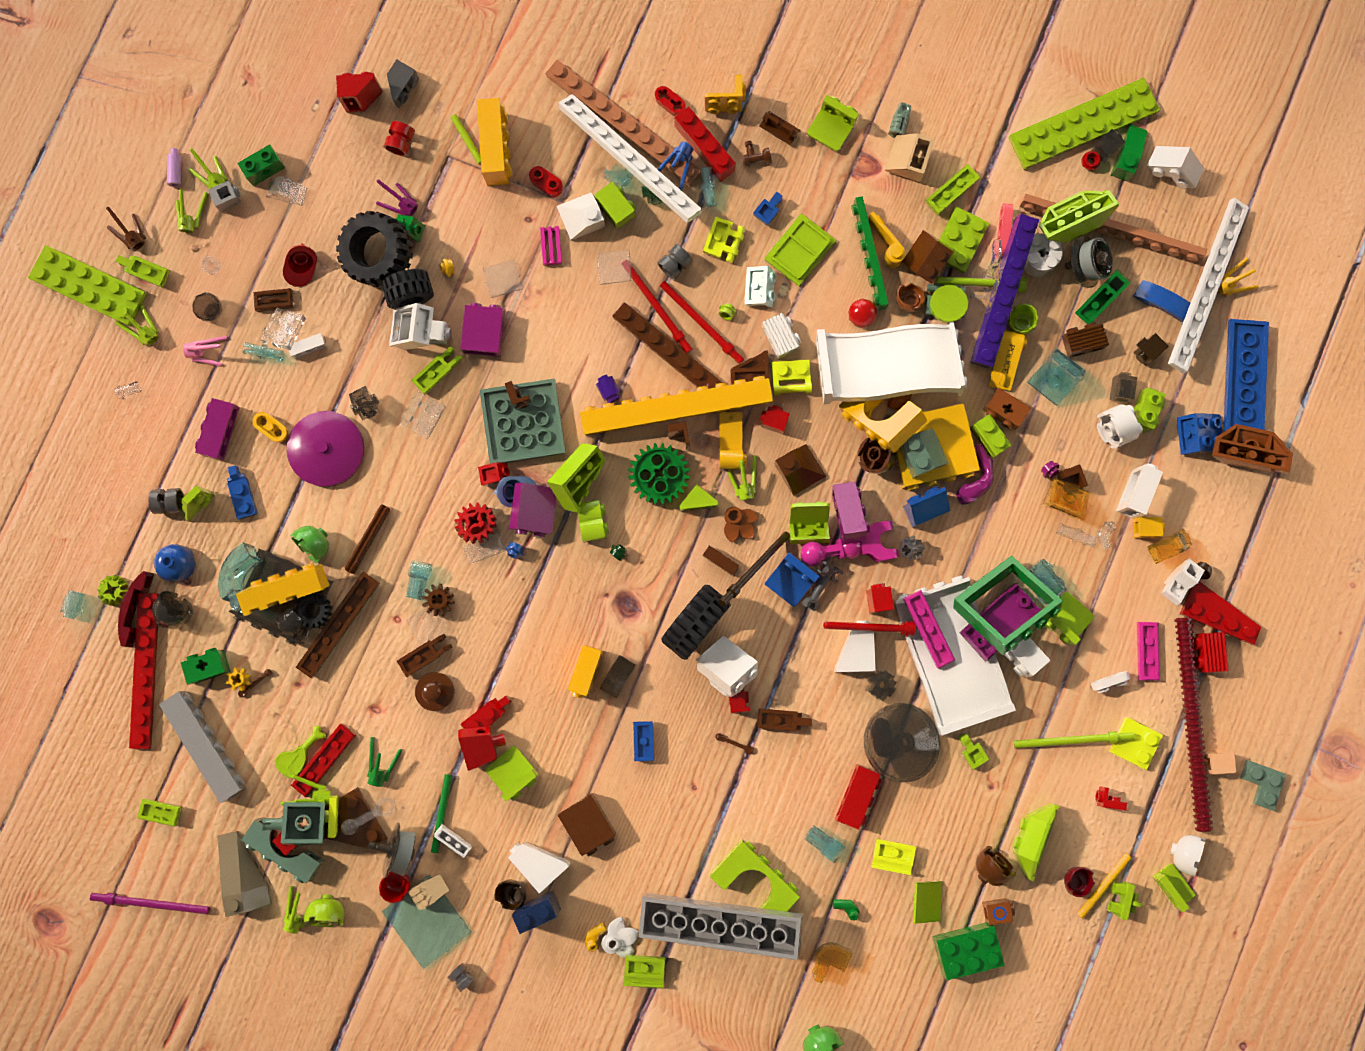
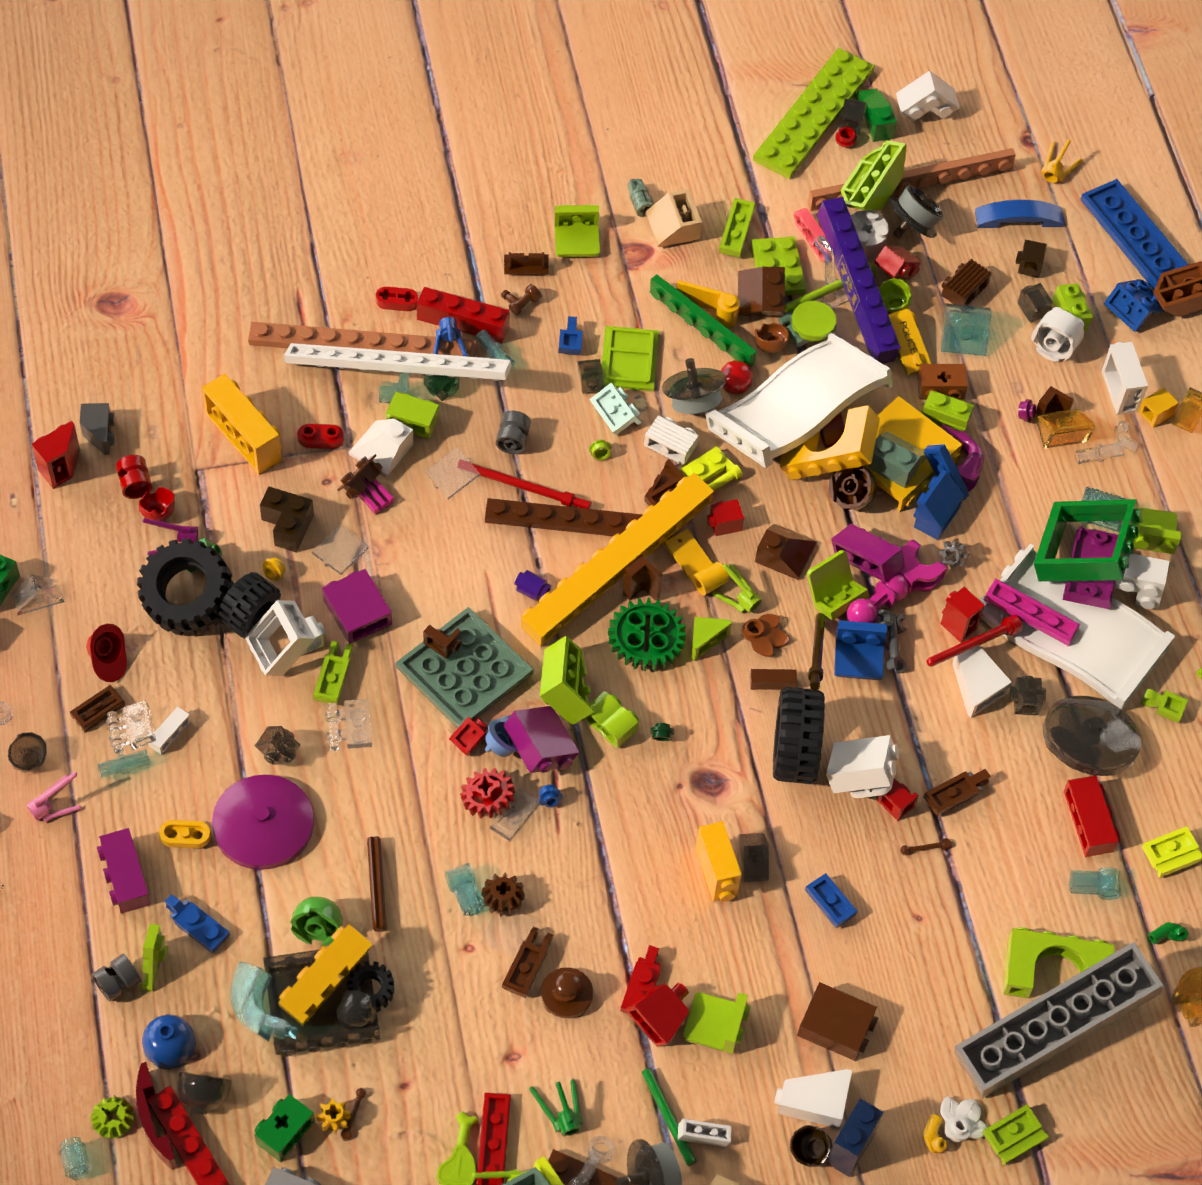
camera: 40 degrees left, 25 degrees down
reddish brown plate [295,572,380,678] -> none
lime bar [450,114,481,165] -> none
red bar [660,281,744,364] -> none
neon yellow plate [703,216,745,263] -> none
yellow bracket [705,74,746,114] -> none
green slope [1075,269,1131,324] -> none
white plate [1168,198,1249,373] -> none
none -> red hair [139,487,175,521]
none -> dark brown brick [260,486,314,553]
none -> reddish brown hinge [337,454,383,499]
none -> clear smoke bracket [577,359,604,394]
none -> clear smoke piece [662,358,726,414]
none -> red brick [874,246,921,279]
none -> blue hinge [924,444,969,501]

